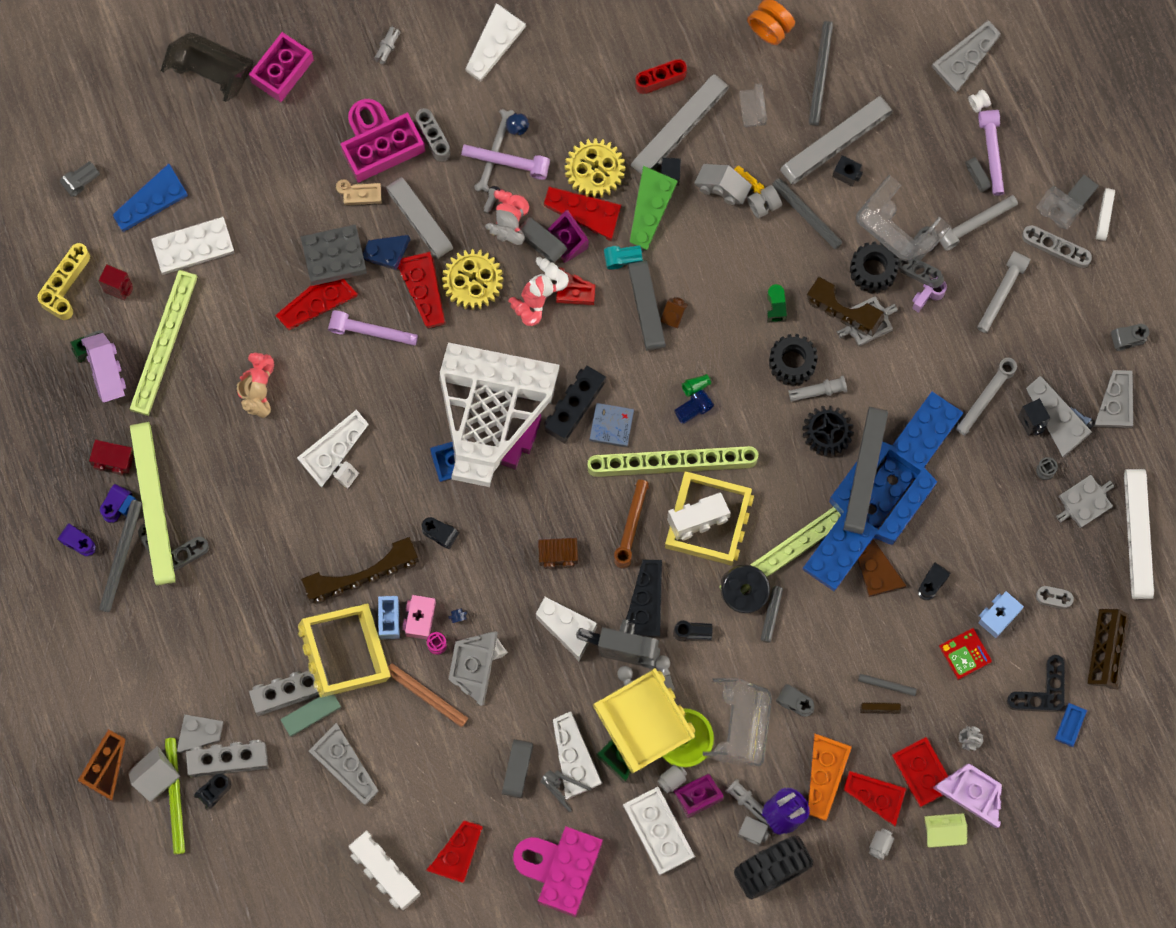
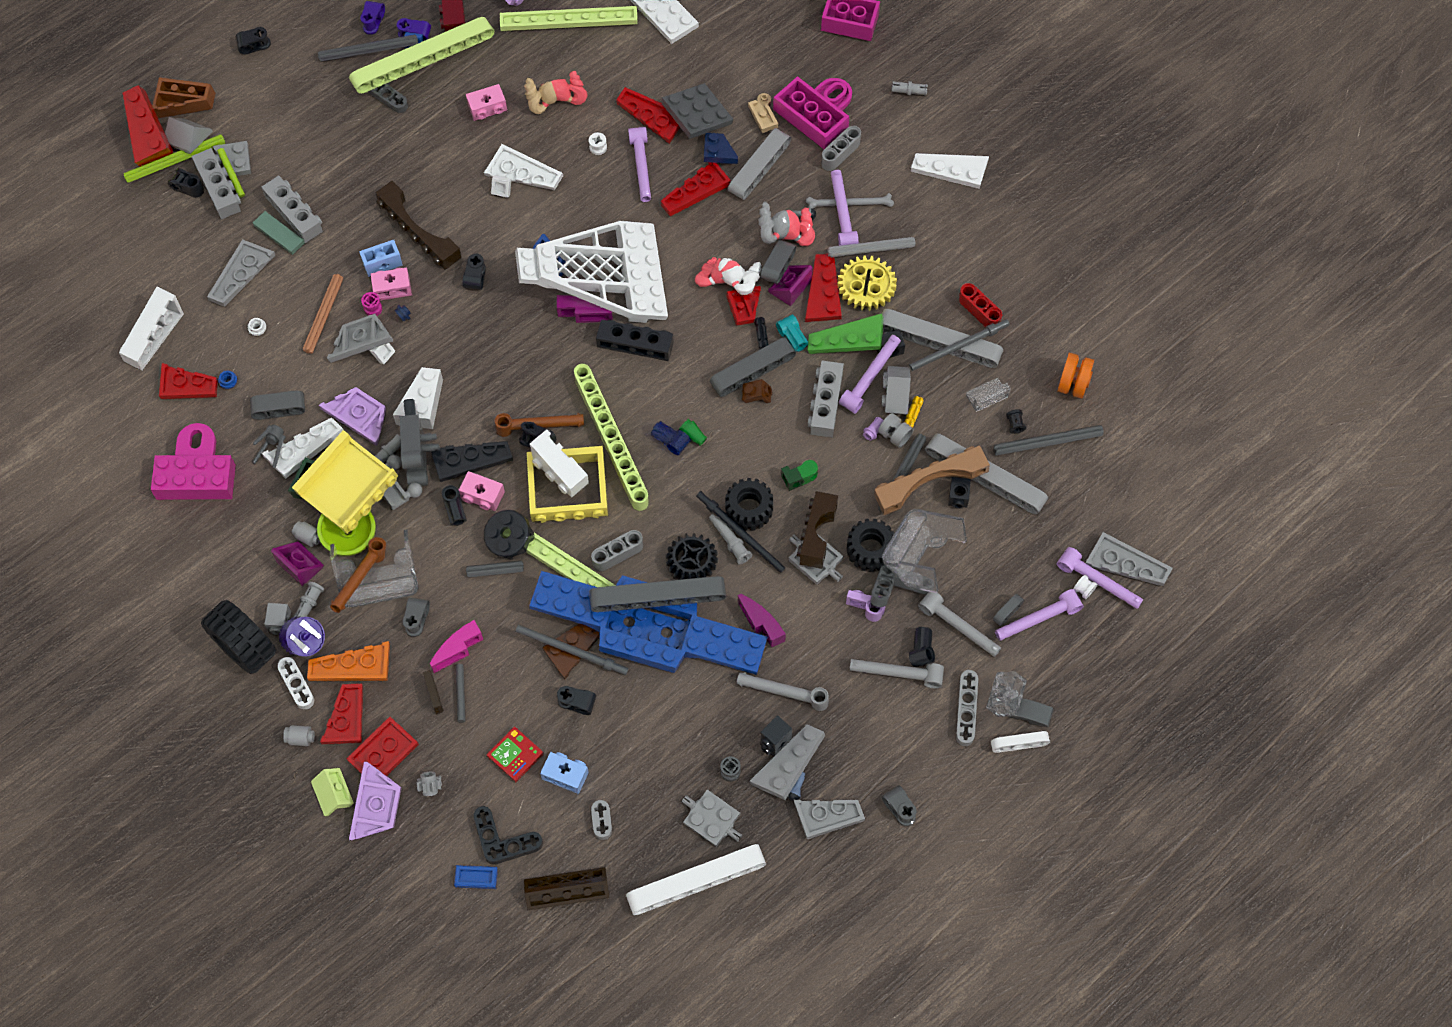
camera: 70 degrees right, 10 degrees down
light yellow window [298,604,391,698] -> none
light yellow gear [442,249,504,310] -> none
dark blue piece [506,113,529,135] -> none
reddish brown brick [538,538,578,569] -> none
sand blue tile [590,403,634,447] -> none
white plate [623,787,695,876] -> none
none -> red wedge [123,85,174,166]
none -> lime bar [217,148,245,198]
none -> blue plate [218,371,237,389]
none -> black piece [235,27,271,55]
none -> white plate [248,318,266,336]
none -> white beam [278,657,314,710]
none -> lavender wing [319,387,386,445]
none -> dark orange piece [330,537,386,613]
none -> light grey pin [375,434,401,463]
none -> dark pink slope [430,620,483,673]
none -> bright pink brick [459,471,505,511]
none -> bright pink brick [466,84,507,121]
none -> dark grey bar [515,624,628,675]
none -> black piece [519,422,557,448]
none -> white wheel [589,133,607,155]
none -> light grey beam [591,530,643,571]
none -> black bar [696,491,786,573]
none -> magenta slope [738,594,786,648]
none -> black axle [755,317,769,350]
none -> light grey brick [808,361,844,438]
none -> light grey axle [827,237,915,257]
none -> lavender piece [839,335,901,414]
none -> lavender pin [863,417,884,441]
none -> medium nougat arch [874,446,990,515]
none -> dark grey bar [909,319,1010,371]
none -> black piece [909,626,935,667]
none -> black bush [1006,409,1026,434]
none -> lavender piece [1057,547,1143,609]

